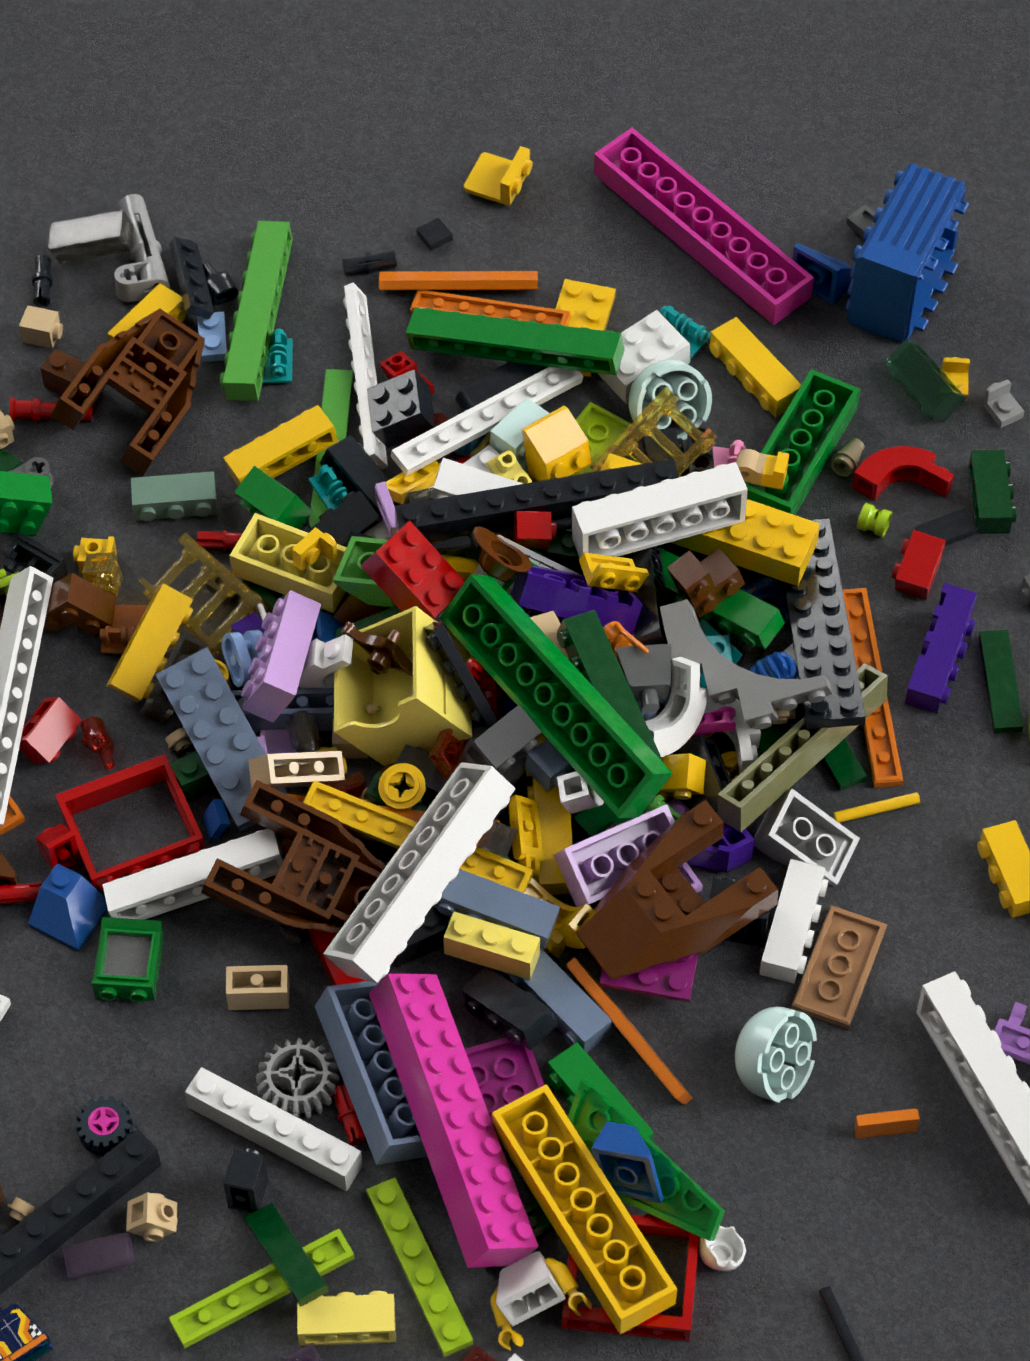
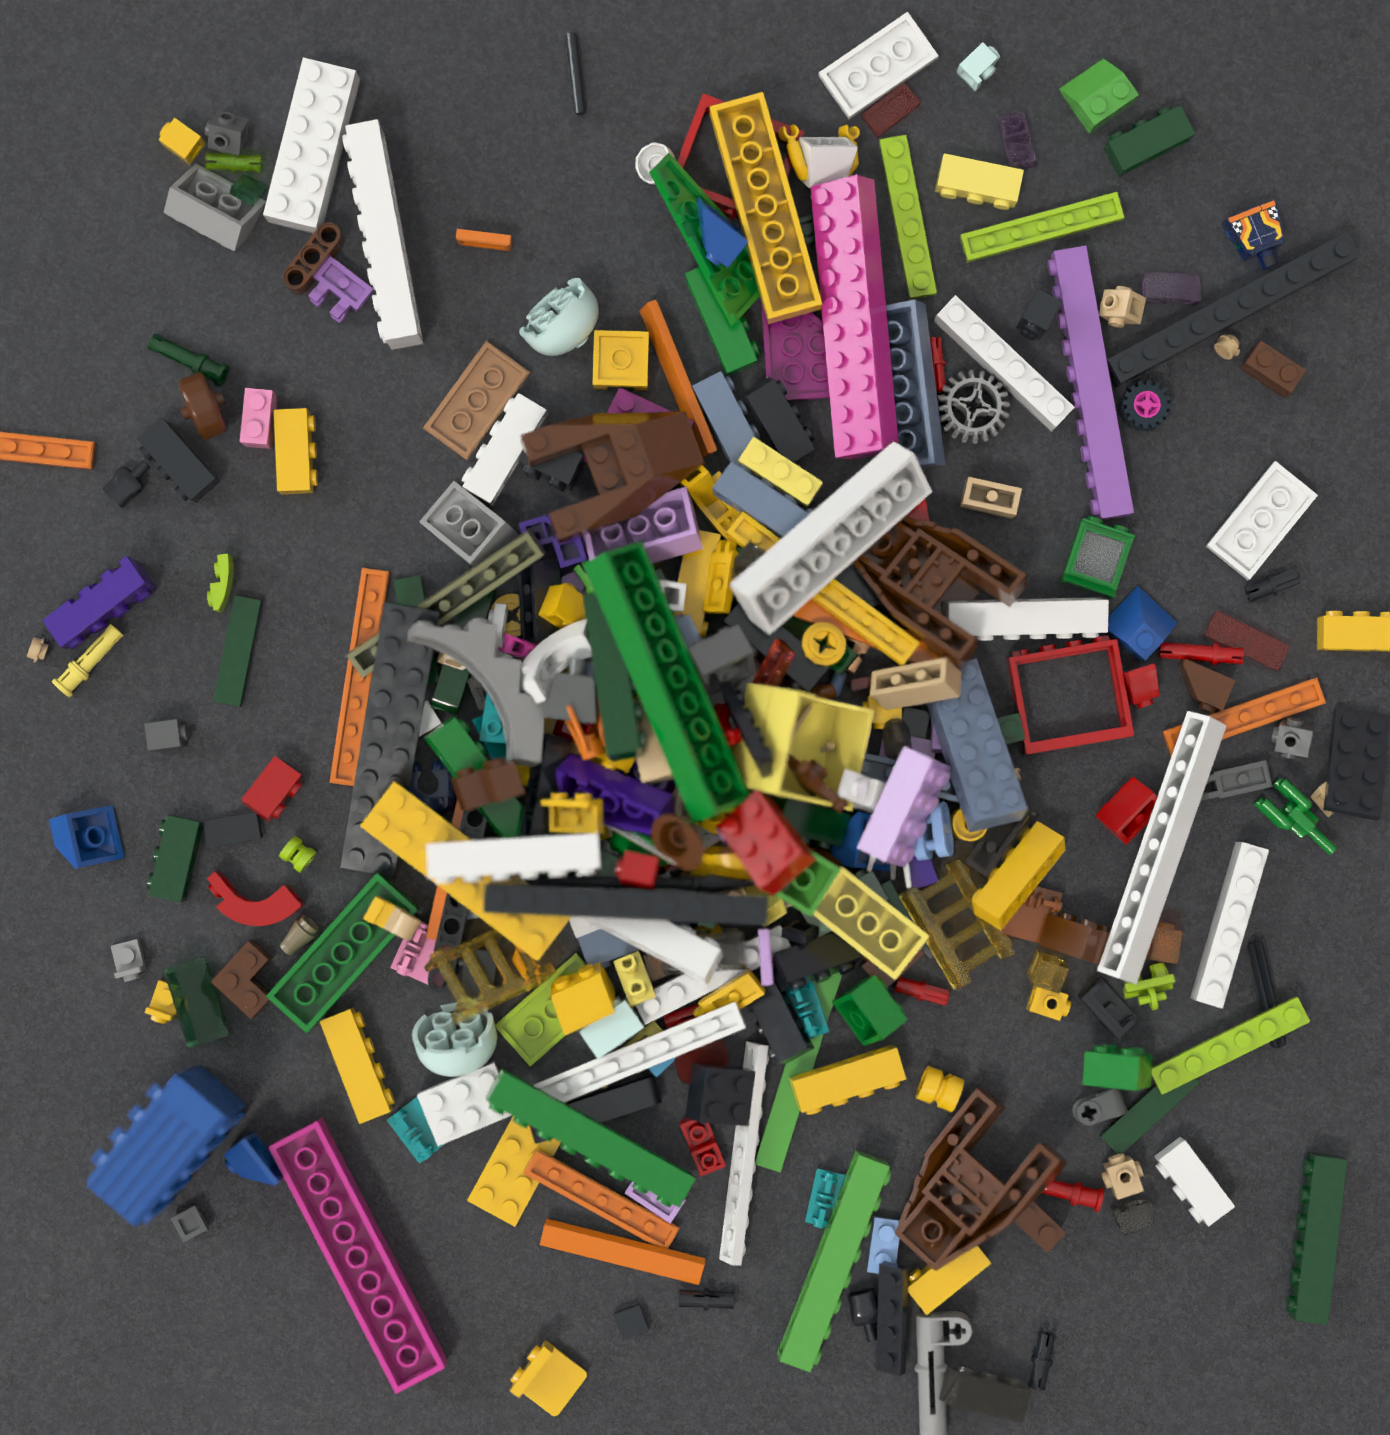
camera: 165 degrees left, 30 degrees up
tan brick [19,306,63,349] -> none
clear red piece [80,716,115,770] -> none
sand green brick [131,471,218,521] -> none
blue tile [202,799,230,840] -> none
dark green tile [244,1203,329,1307] -> none
yellow bracket [292,527,337,571] -> none
blue gear [750,652,798,679] -> none
yellow bar [833,792,920,823] -> none
dark purple wedge [905,583,977,714] -> none
none -> reddish brown brick [211,939,273,1019]
none -> yellow panel [593,330,649,391]
none -> yellow wheel [915,1065,964,1113]
none -> medium lavender brick [1047,246,1134,520]

